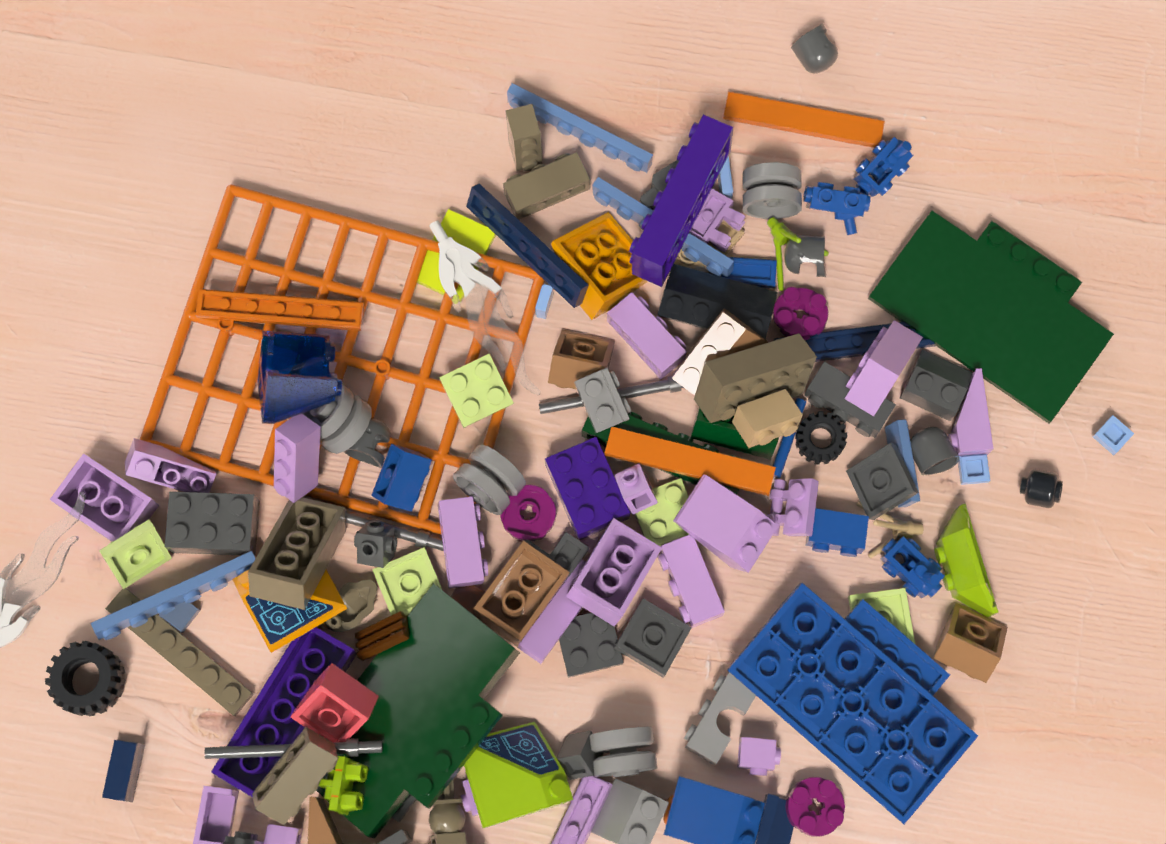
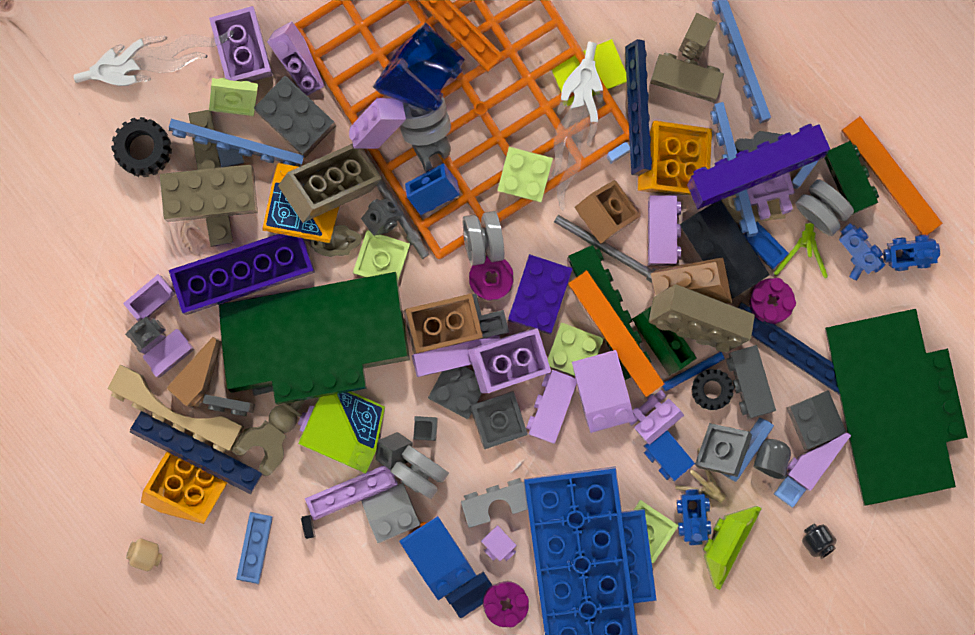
camera: 40 degrees right, 10 degrees up
dark blue panel [102,740,145,803] -> none
dark grey bar [204,738,383,759] -> none
dark tan brick [252,727,338,825] -> none
coral slope [291,663,379,742] -> none
lime hips [318,756,368,815] -> none
reddish brown tile [355,611,409,661] -> none
lavender brick [437,496,488,588] -> none
reddish brown tile [451,585,485,614] -> none
light grey bracket [574,368,631,433] -> none
lavender brick [614,463,658,514] -> none
tan brick [732,389,803,448] -> none
dark grey helmet [784,235,826,277] -> none
dark grey helmet [791,24,838,74] -> none
lavender brick [845,320,923,416] -> none
medium nougat slope [934,603,1008,683] -> none
light blue plate [1093,415,1134,455] -> none
none -> dark tan brick [160,165,258,222]
none -> dark grey panel [413,416,438,441]
none -> dark green brick [824,141,879,215]

